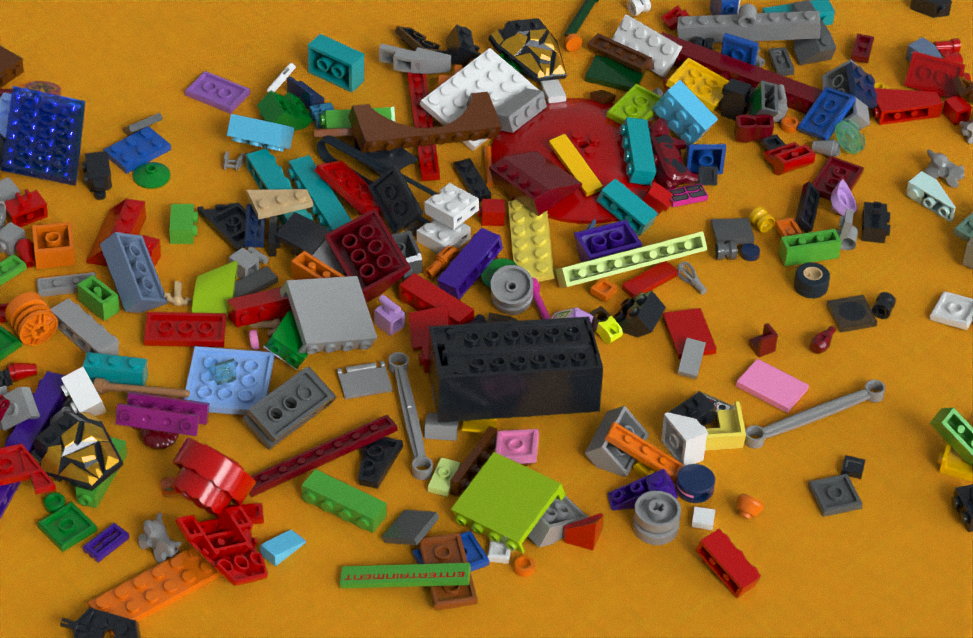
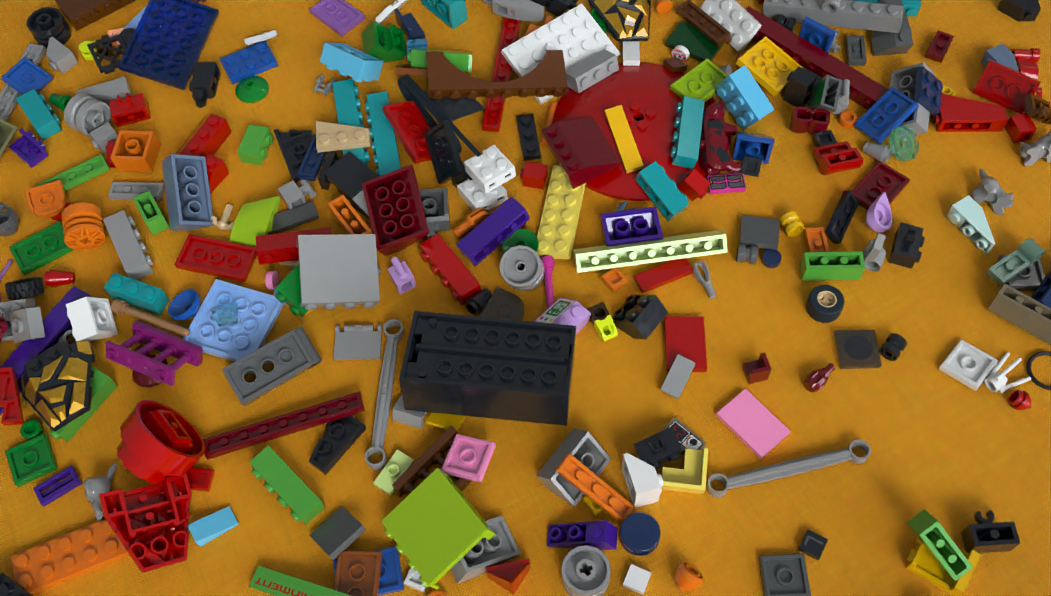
camera: 20 degrees right, 15 degrees up
red tile [409,305,450,351] -> none
none -> blue piece [168,289,200,320]
none -> white tile [672,45,689,62]

